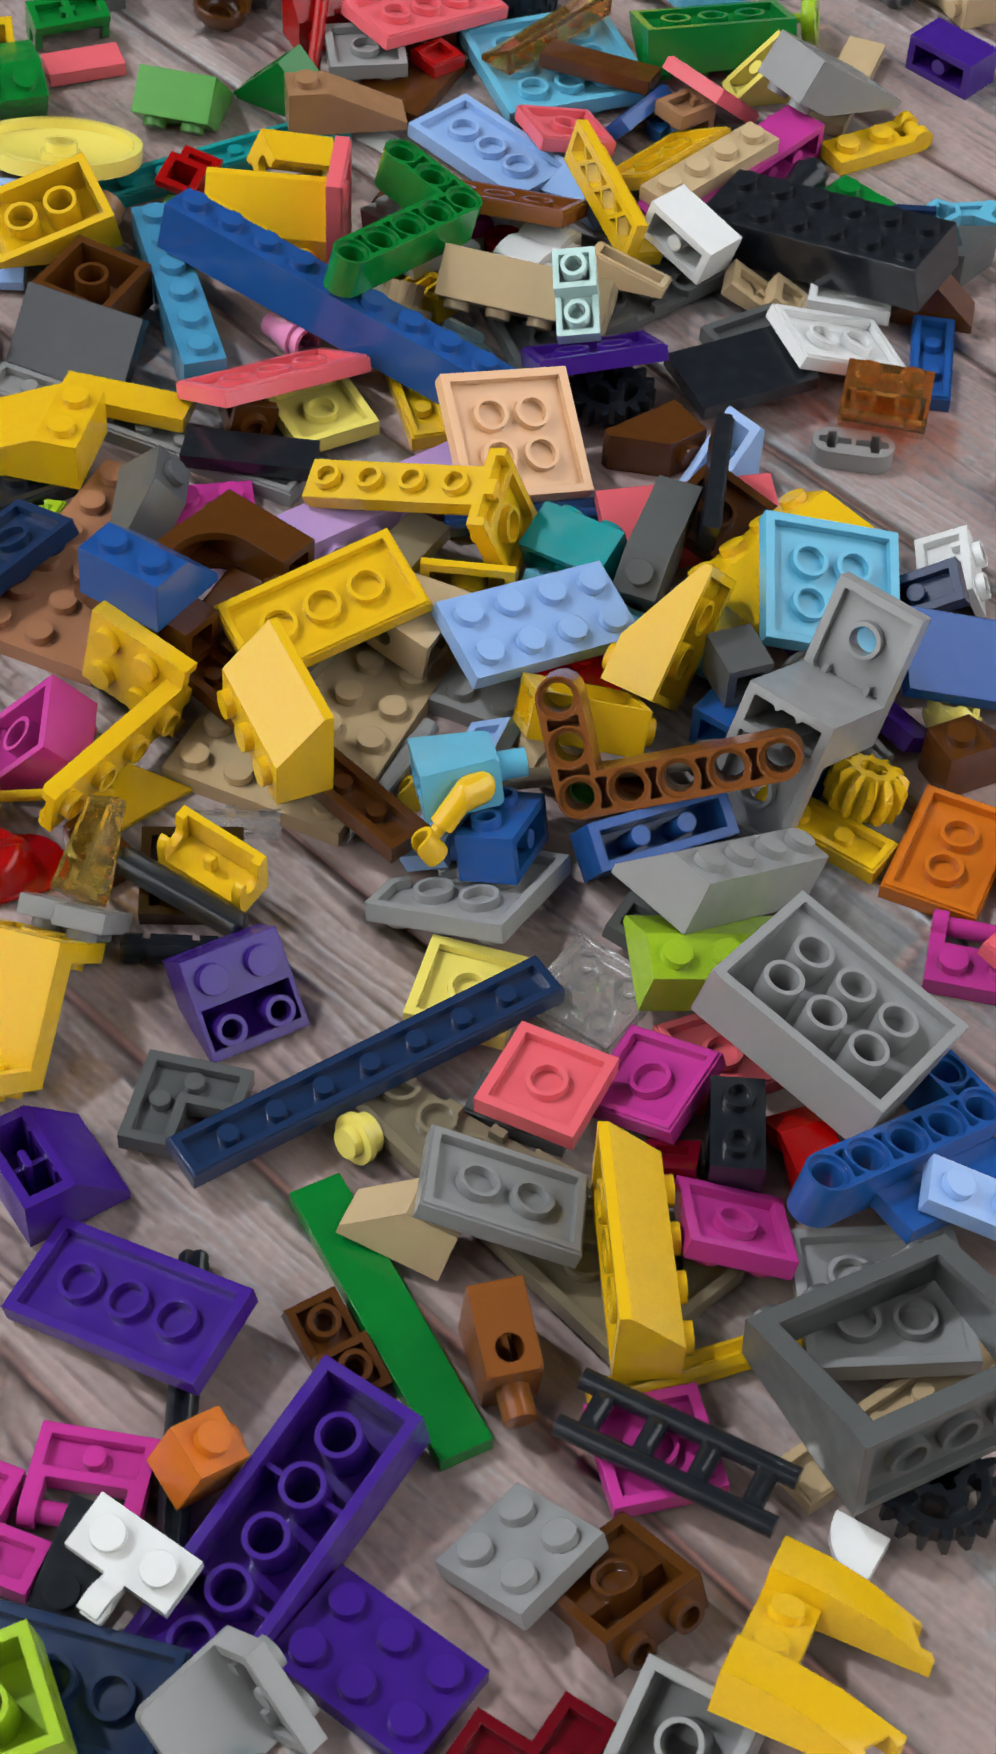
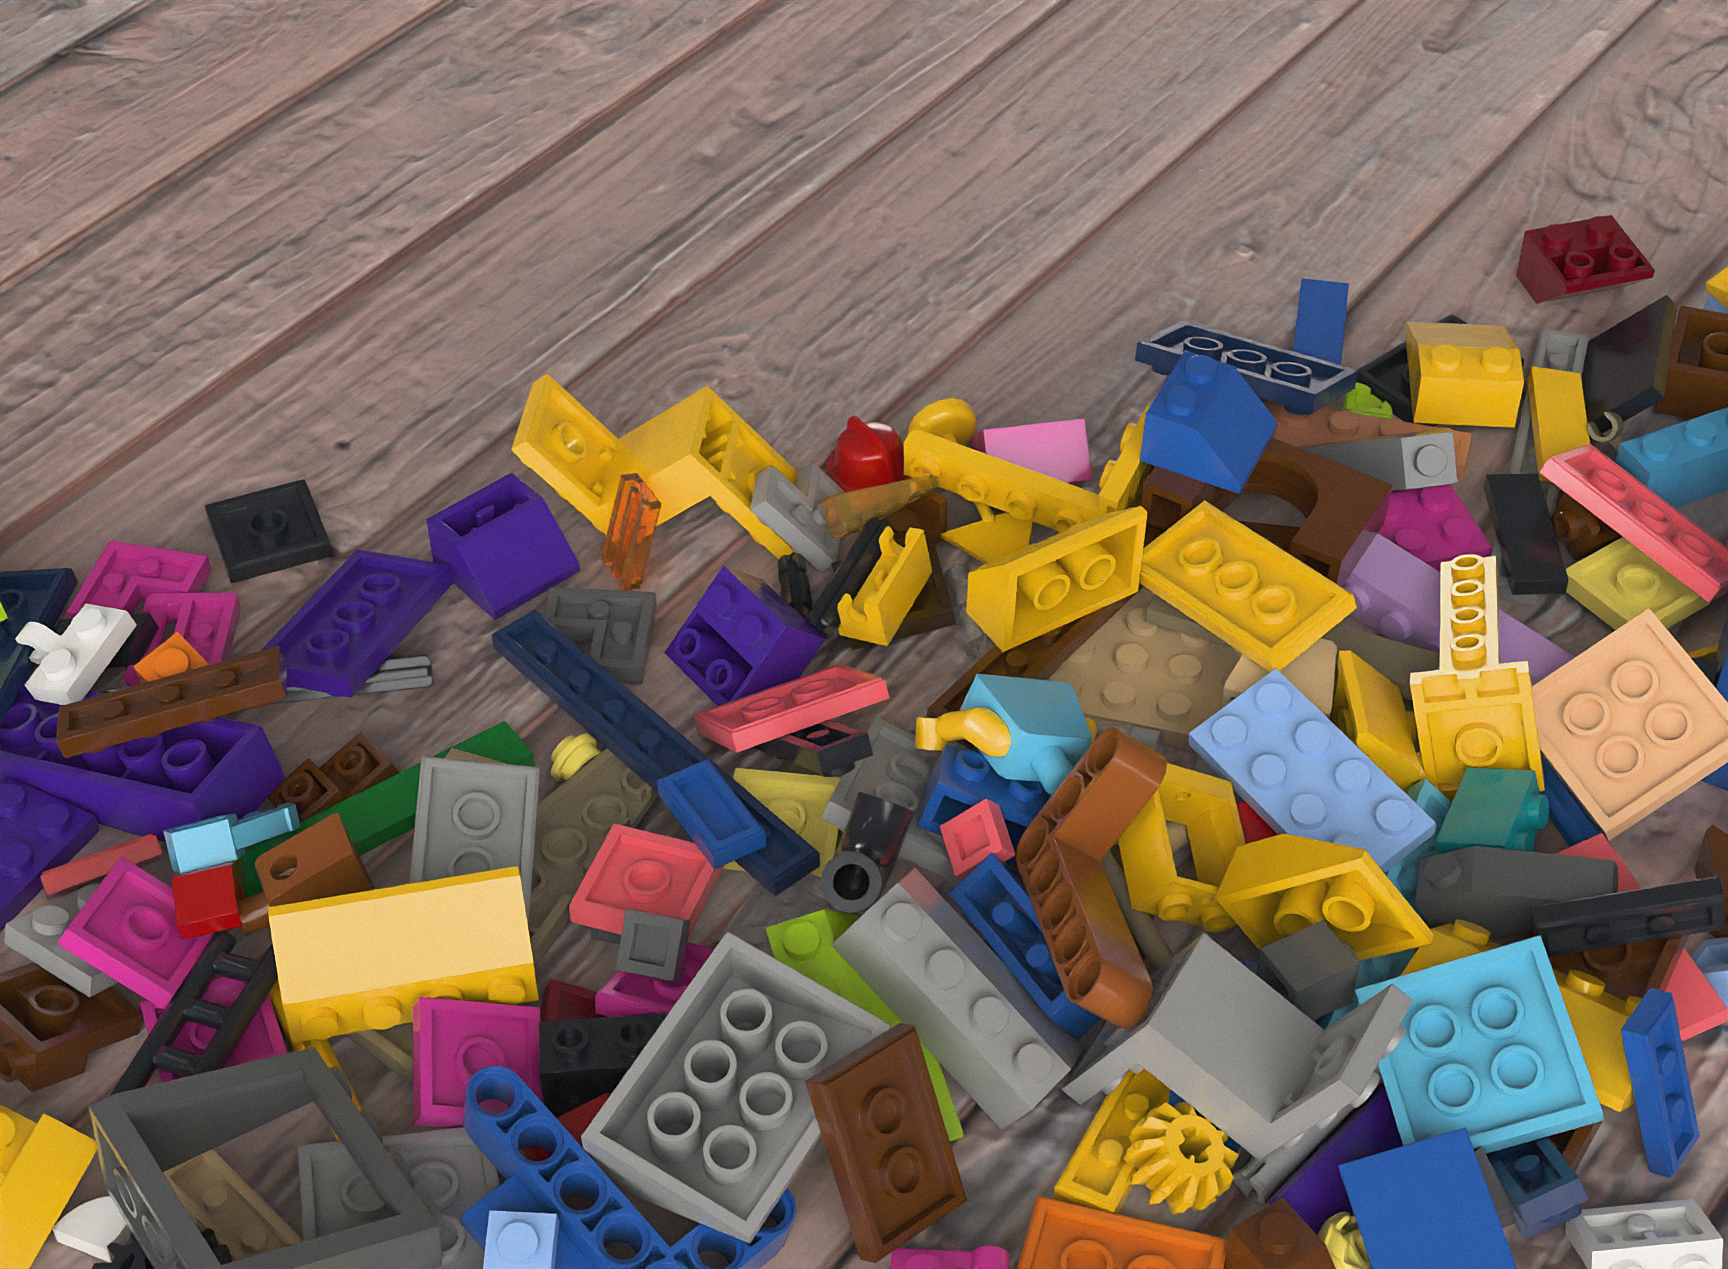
camera: 85 degrees right, 5 degrees down
none -> red tile [40,833,163,900]
none -> reddish brown plate [56,646,287,759]
none -> dark pink plate [58,856,214,1010]
none -> medium azure piece [163,802,300,874]
none -> red slope [172,857,246,940]
none -> clear orange tile [601,473,662,591]
none -> dark grey plate [615,909,691,981]
none -> blue tile [657,759,766,869]
none -> coral tile [694,664,890,752]
none -> black plate [753,720,873,777]
none -> reddish brown tile [805,1023,967,1263]
none -> black cylinder [821,792,914,914]
none -> coral plate [940,798,1015,880]
none -> dark tan hand [1587,411,1626,452]
none -> blue tile [1620,988,1700,1178]

